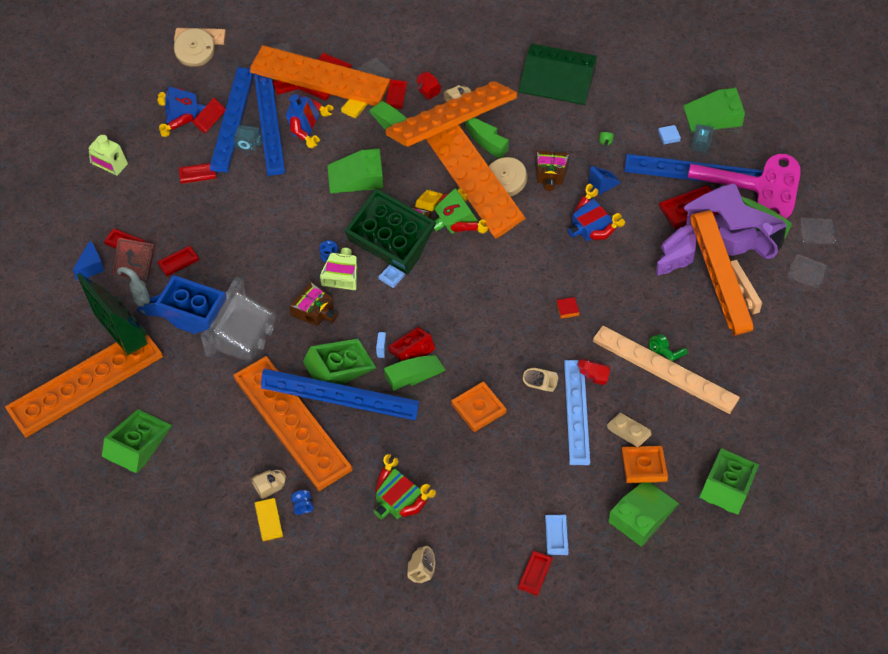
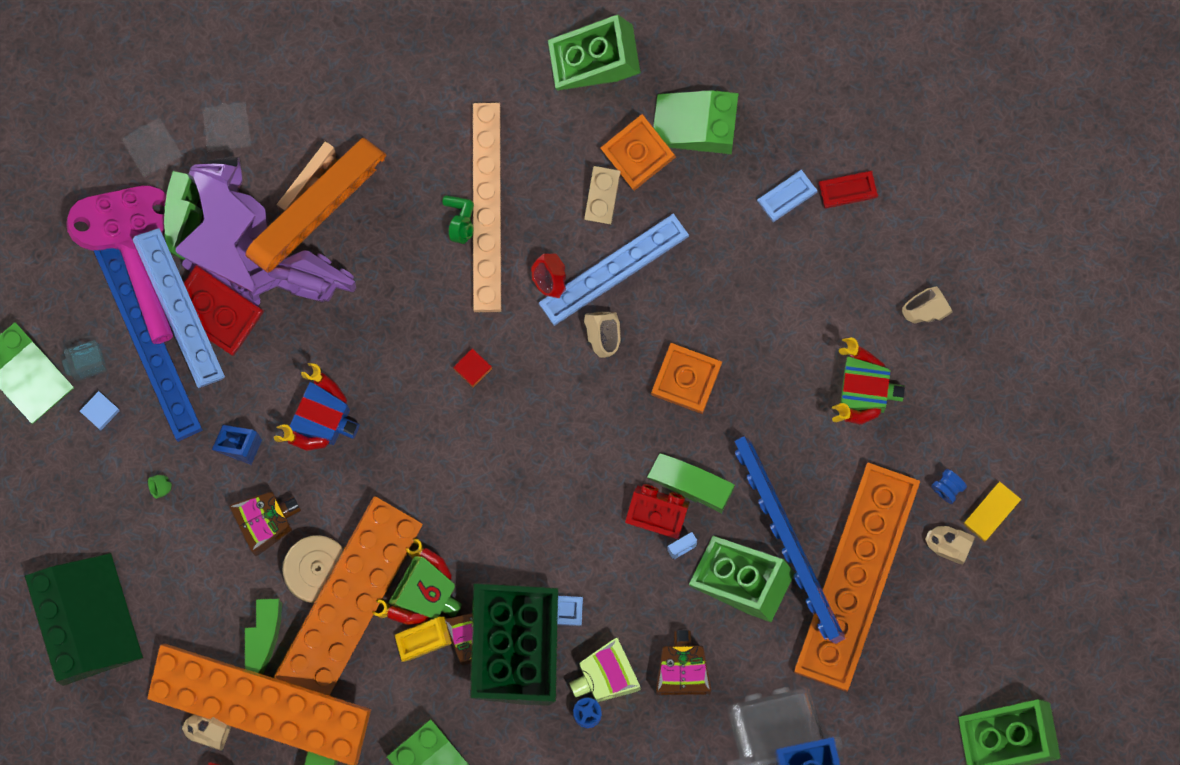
camera: 120 degrees left, 20 degrees up
none -> light blue tile [133,228,225,388]

